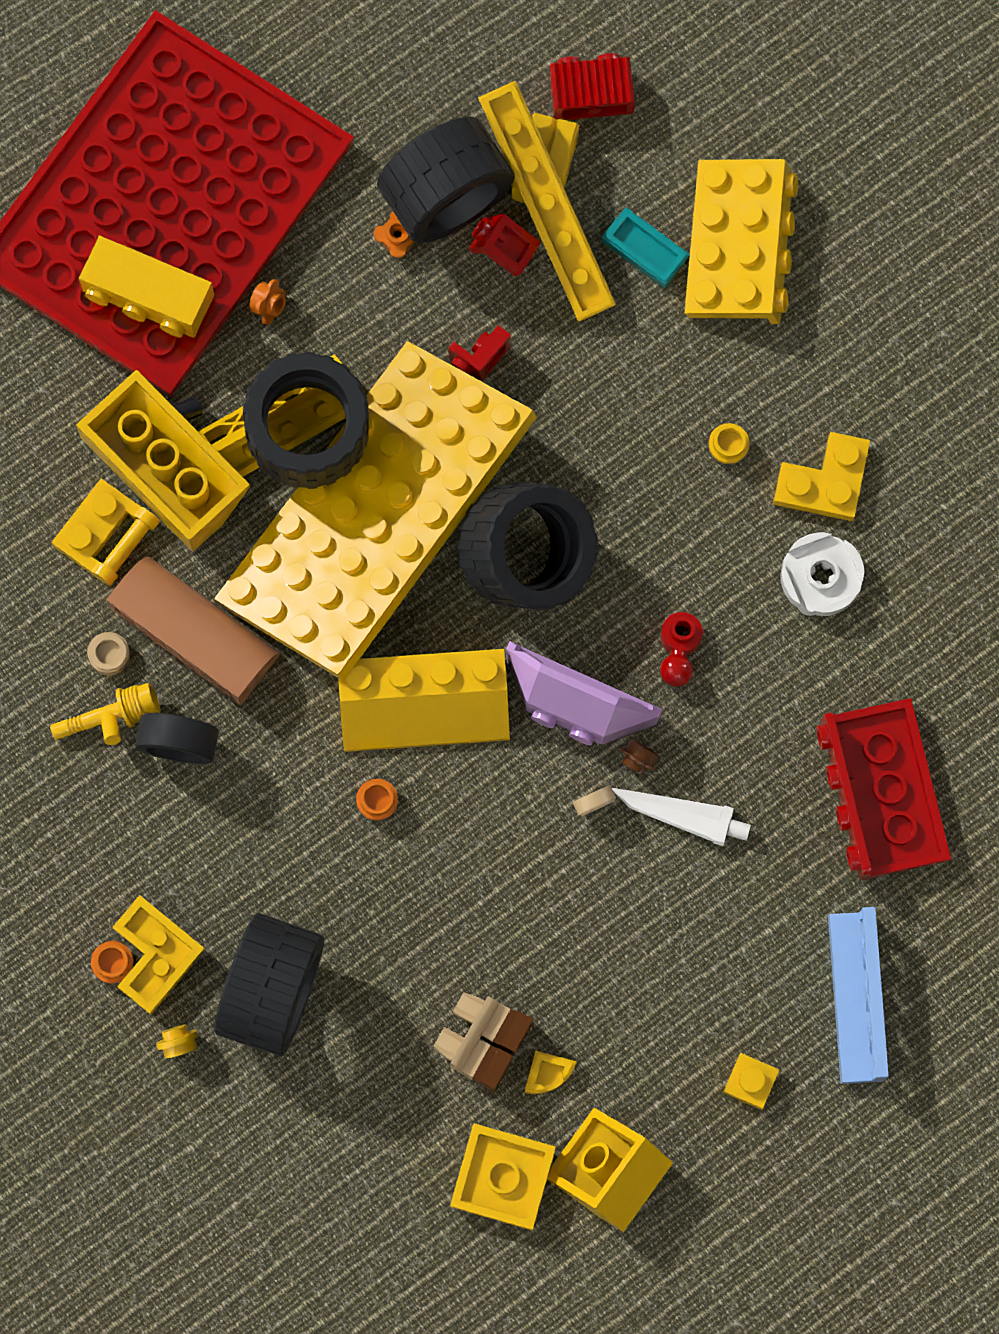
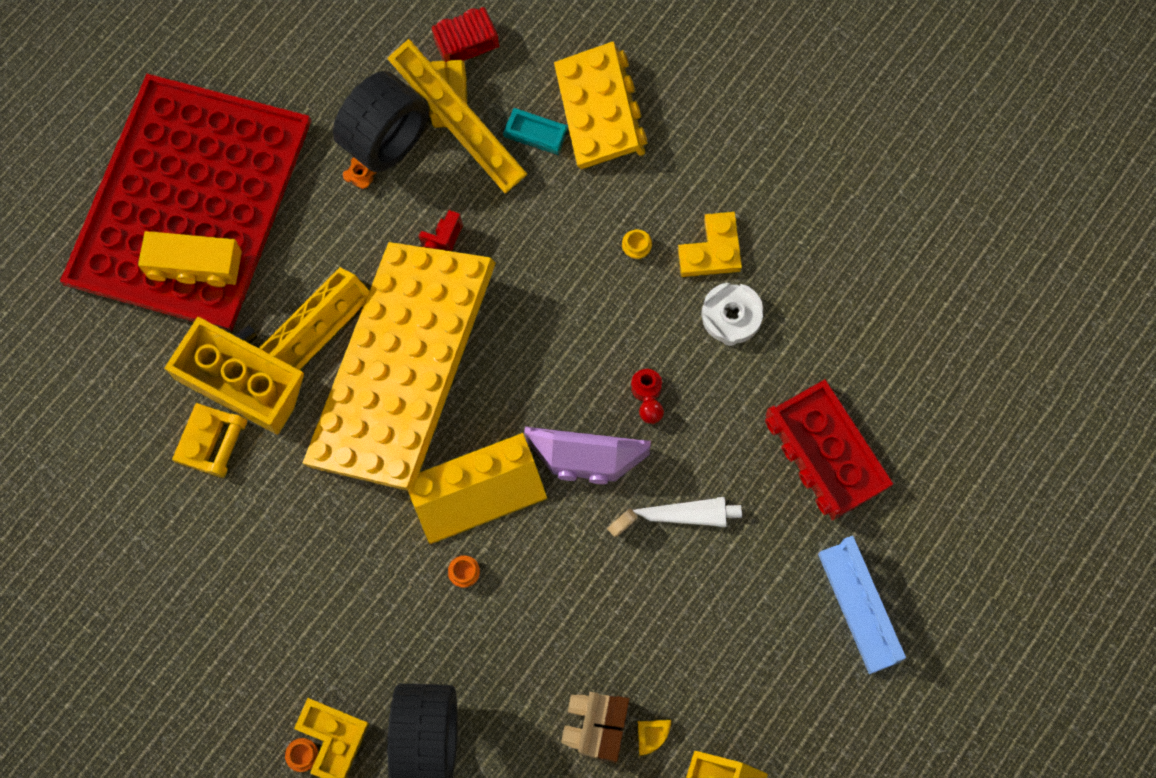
camera: 10 degrees left, 5 degrees down
yellow piece [50,682,161,745] -> none
tan tile [87,632,130,676] -> none
nougat brick [106,556,281,706] -> none
black tyre [135,713,219,764] -> none
black tyre [243,352,369,489] -> none
orange plate [250,279,286,325] -> none
black tyre [457,483,598,610] -> none
red bracket [469,214,541,276] -> none
reddish brown plate [620,739,660,775] -> none
yellow plate [723,1053,779,1110] -> none

